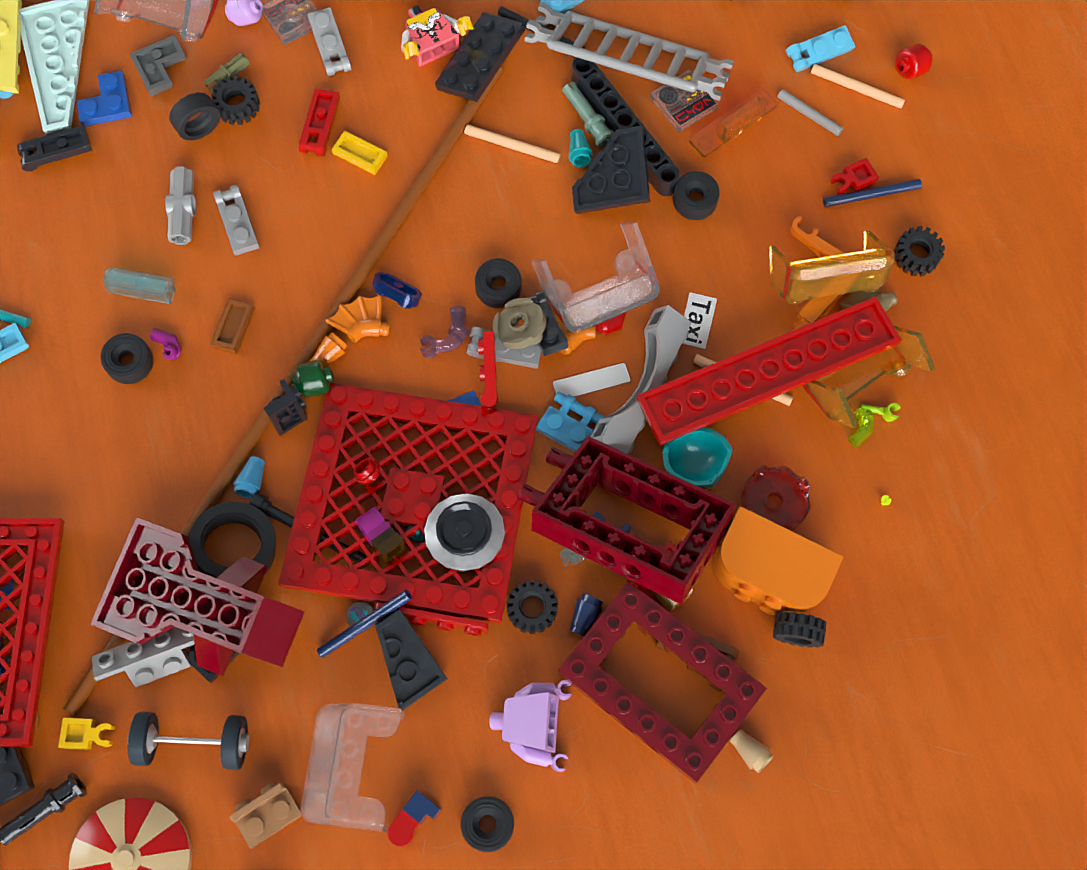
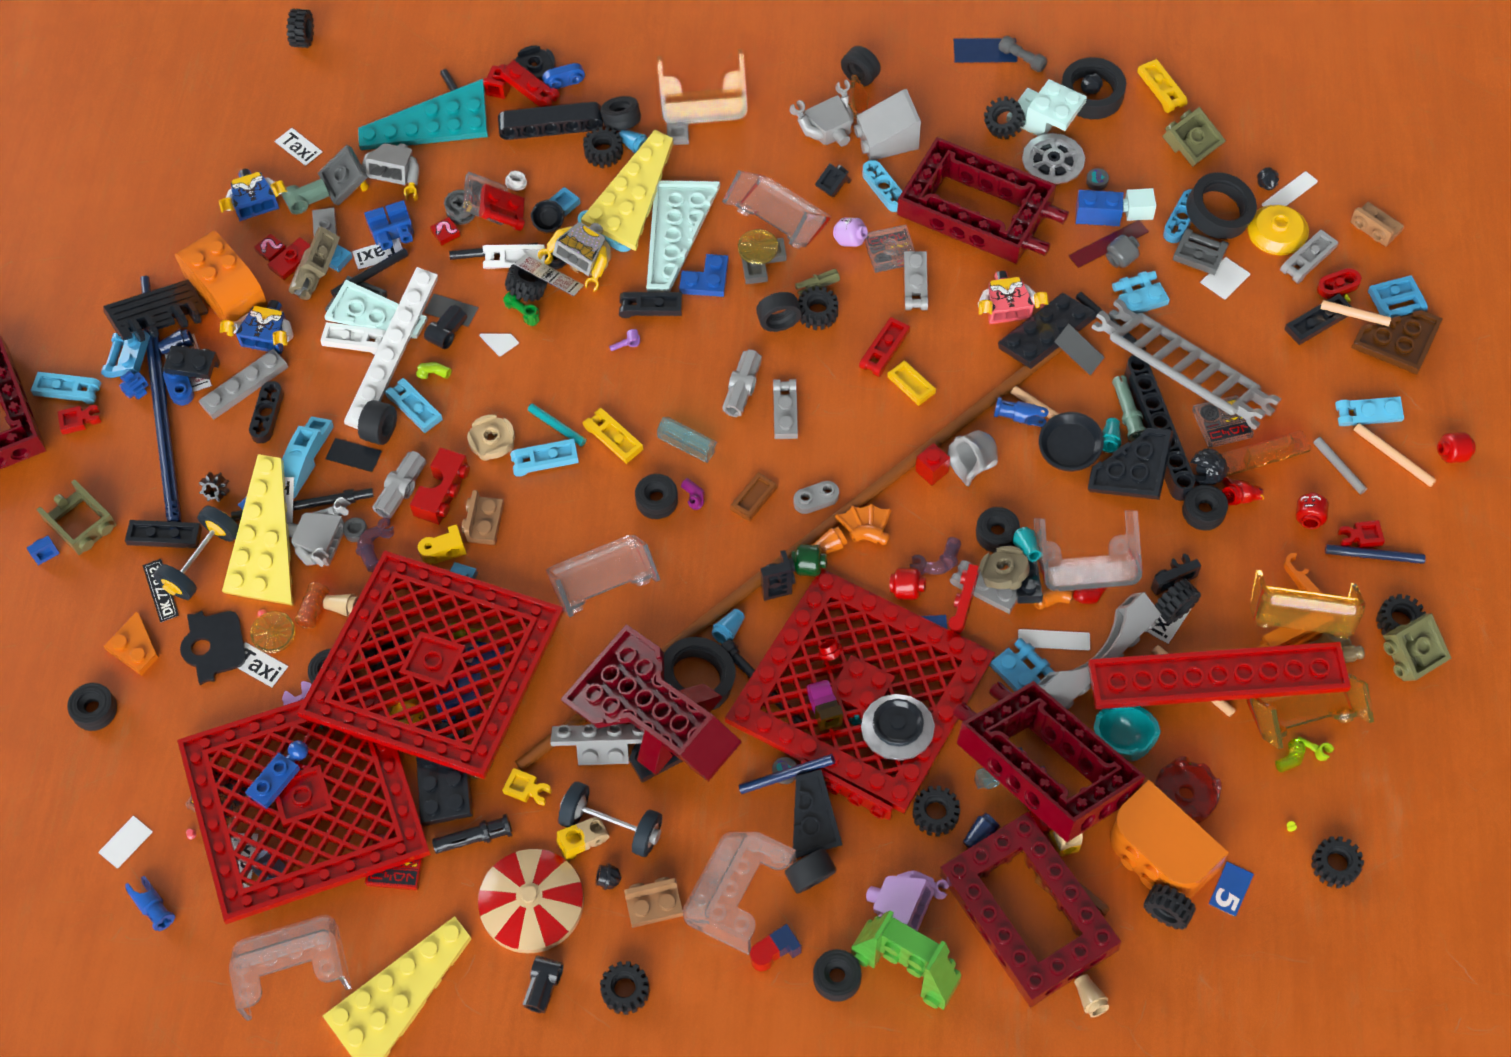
camera: 25 degrees right, 10 degrees down
clear blue plate [372,272,422,309] -> none
none -> clear windscreen [546,535,660,617]
none -> leg [557,817,609,861]
none -> yellow plate [582,408,644,464]
none -> black plate [596,863,621,890]
none -> medium lavender hand [609,329,640,351]
none -> clear yellow wheel [738,229,778,264]
none -> black tyre [785,849,837,893]
none -> light grey plate [793,481,839,514]
none -> bright green wedge [851,911,961,1010]
none -> red head [889,568,926,600]
none -> red brick [915,443,950,486]
none -> light grey piece [948,430,998,487]
none -> blue piece [994,397,1049,427]
none -> teal cone [1013,527,1041,562]
none -> black piece [1039,412,1104,471]
none -> dark grey sticker [1054,324,1105,375]
none -> black plate [1151,553,1202,596]
none -> black tyre [1155,579,1201,624]
none -> black piece [1190,448,1229,485]
none -> blue sticker [1209,862,1254,917]
none -> red animal [1222,476,1264,505]
none -> red head [1296,492,1329,529]
none -> black tyre [1311,836,1364,888]
none -> olive plate [1383,613,1451,681]

